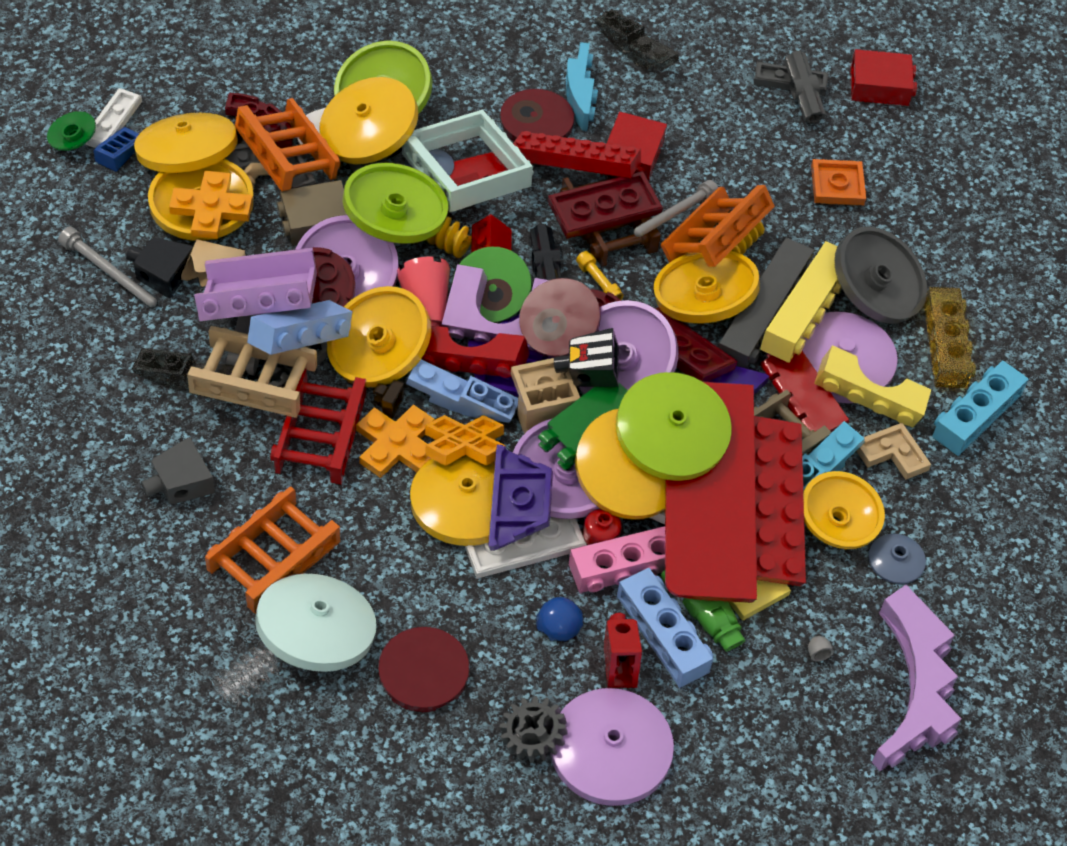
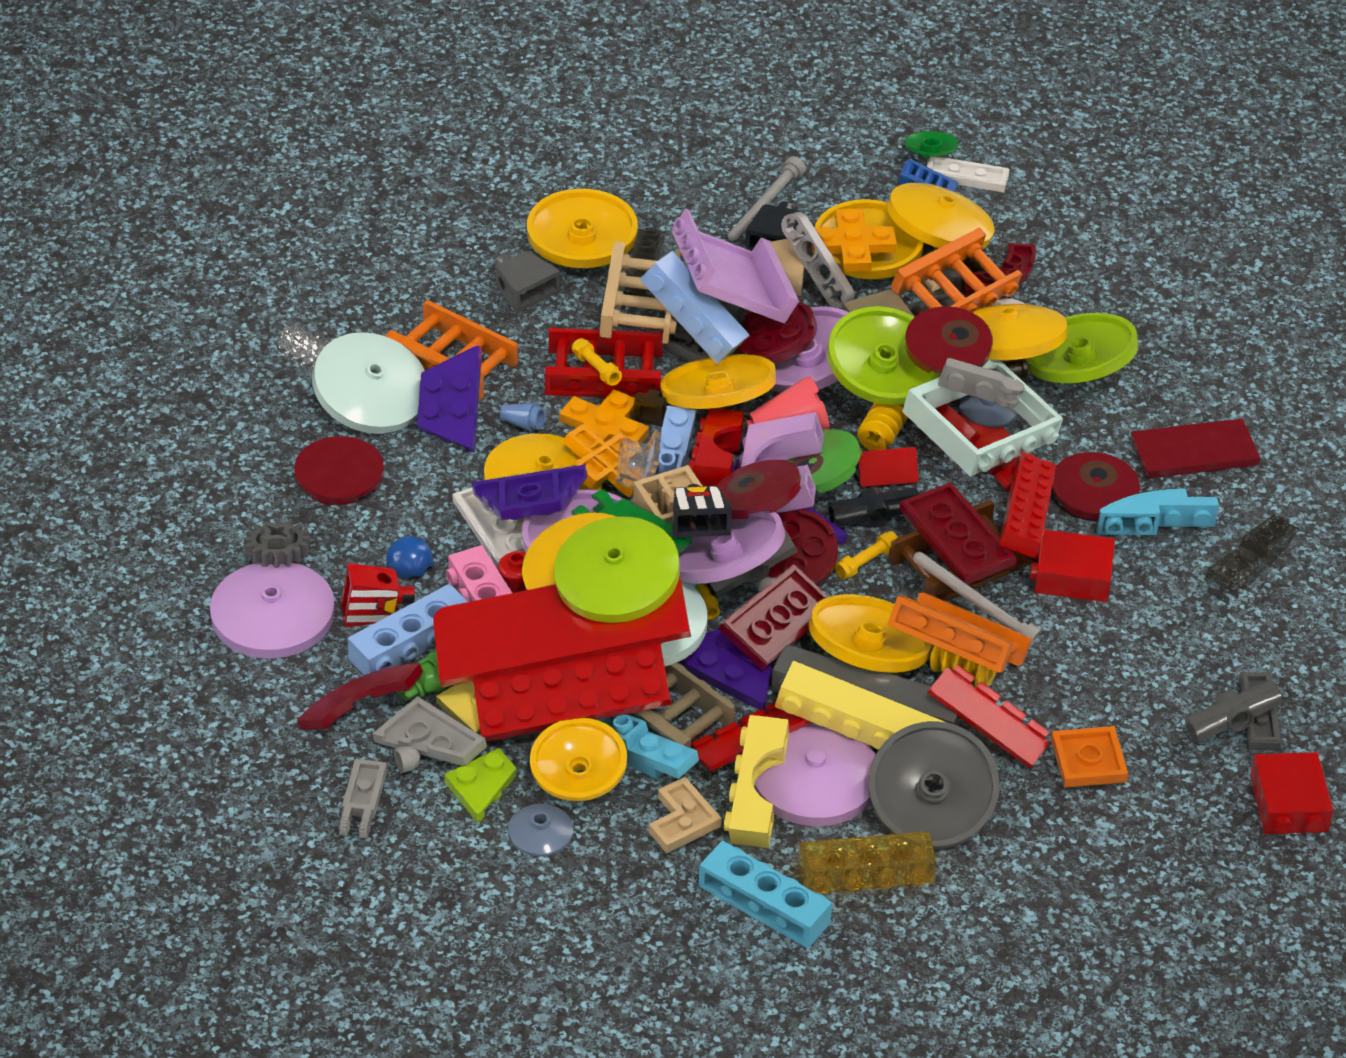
camera: 85 degrees right, 10 degrees down
lavender arch [872,585,961,771] -> none
none -> dark red tile [297,663,423,730]
none -> light grey hinge [339,759,387,838]
none -> light grey wing [373,696,487,766]
none -> dark purple wing [417,346,482,452]
none -> lime wing [444,748,516,822]
none -> medium blue cone [500,403,546,432]
none -> yellow dish [527,189,638,268]
none -> yellow bar [572,338,622,386]
none -> clear panel [616,430,661,488]
none -> light grey beam [781,212,854,309]
none -> dark red tile [905,306,993,374]
none -> windscreen [927,664,1050,769]
none -> light grey hinge [938,358,1025,409]
none -> dark red tile [1130,418,1261,479]

